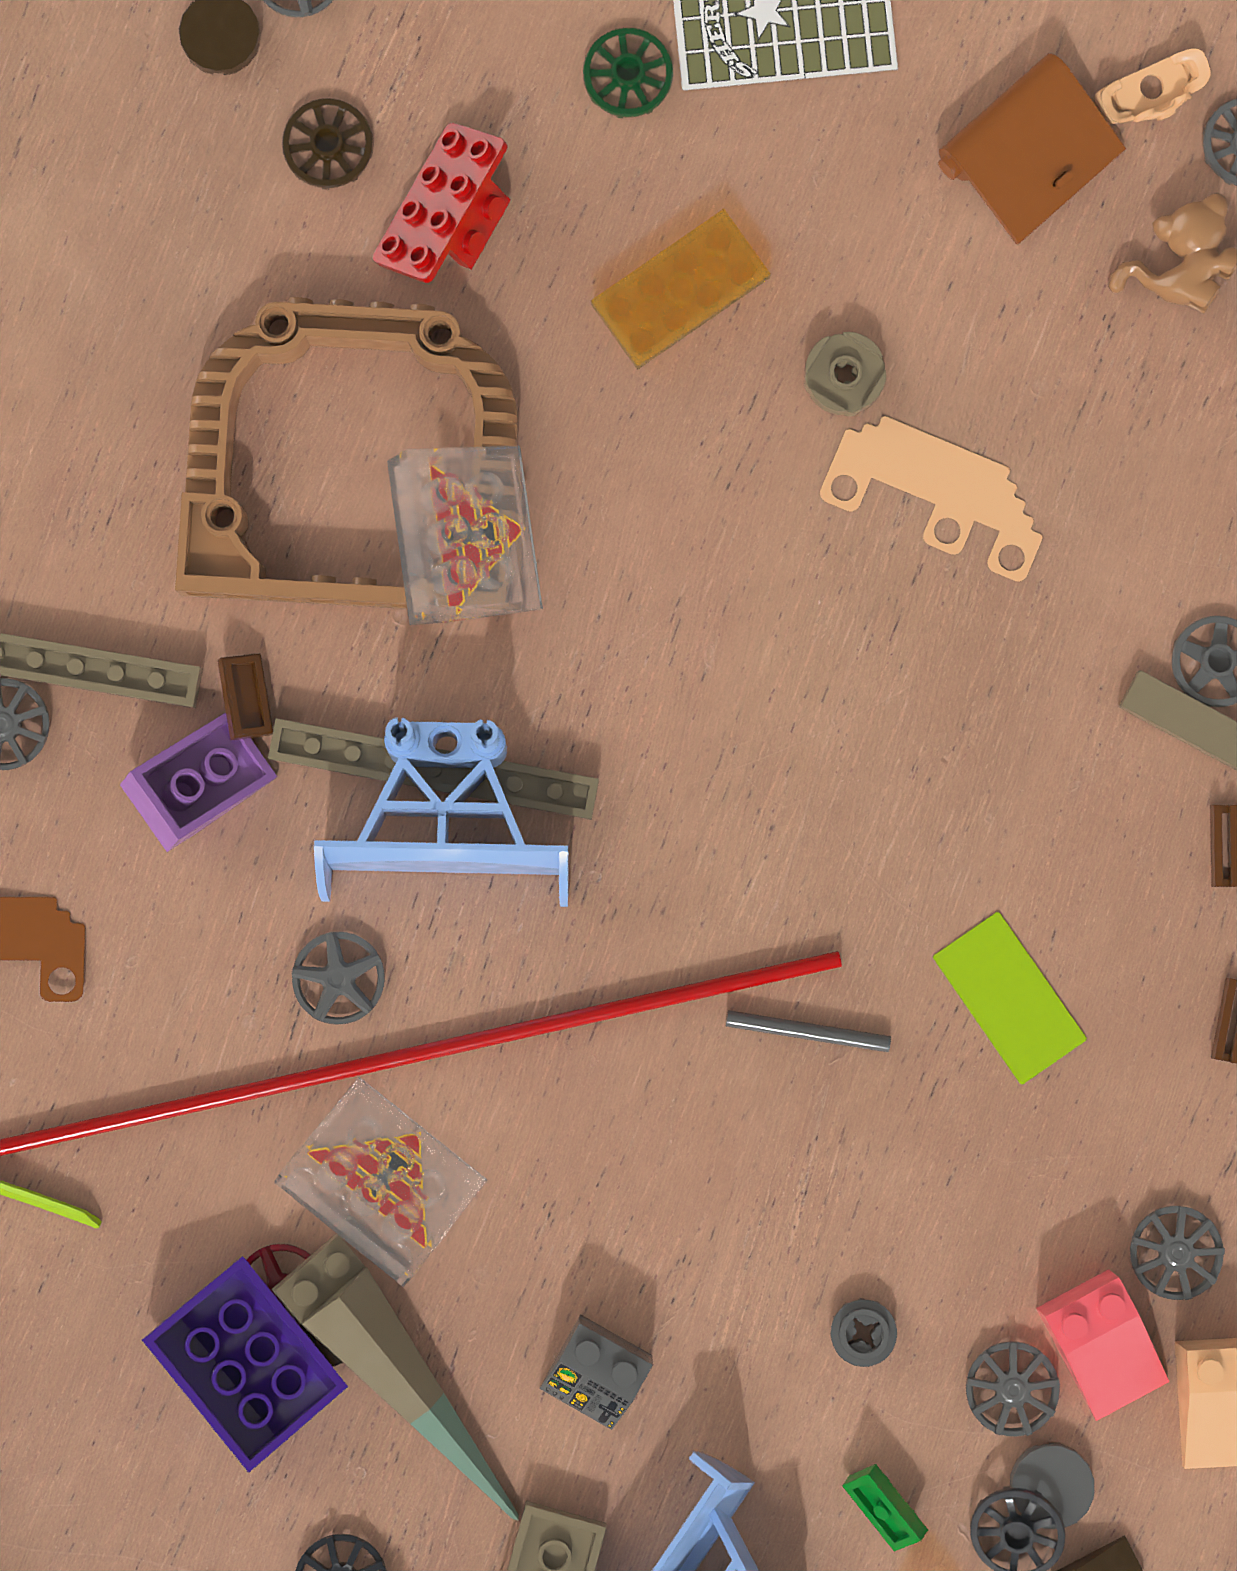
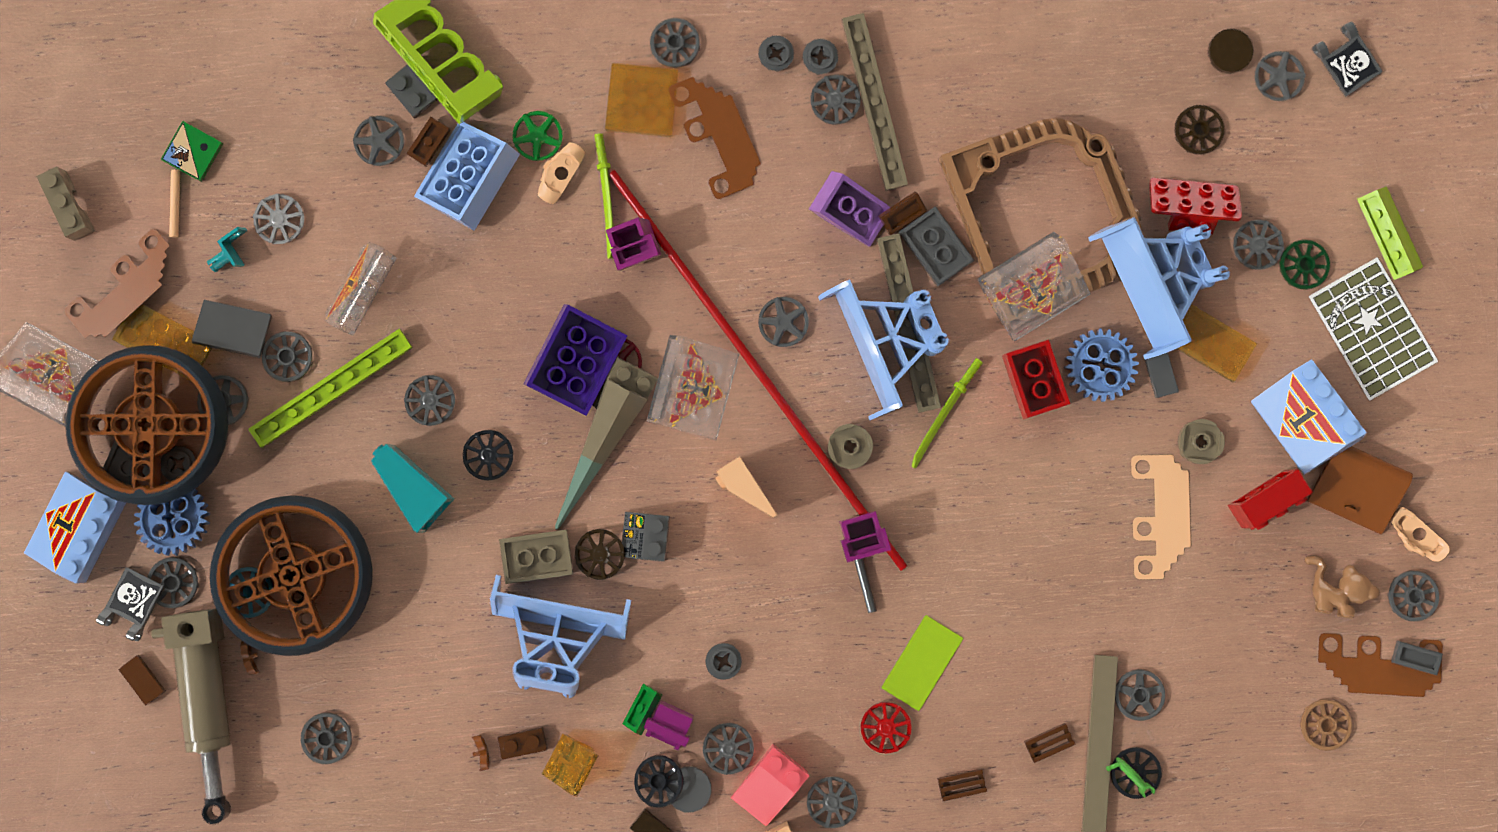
camera: 60 degrees right, 0 degrees up
none -> dark brown wheel [575,529,625,580]
none -> magenta plate [606,217,661,271]
none -> magenta plate [644,700,694,750]
none -> light nougat slope [715,457,777,517]
none -> dark tan plate [828,424,873,469]
none -> magenta plate [839,511,891,563]
none -> red wheel [861,702,912,754]
none -> dark grey tile [899,206,974,287]
none -> lime sword [912,358,983,468]
none -> red brick [1002,339,1070,420]
none -> medium blue gear [1064,329,1139,402]
none -> light blue piece [1088,217,1230,359]
none -> dark grey tile [1144,352,1179,398]
none -> red brick [1227,469,1313,530]
none -> dark grey wheel [1233,220,1284,270]
none -> light blue slope [1251,359,1367,475]

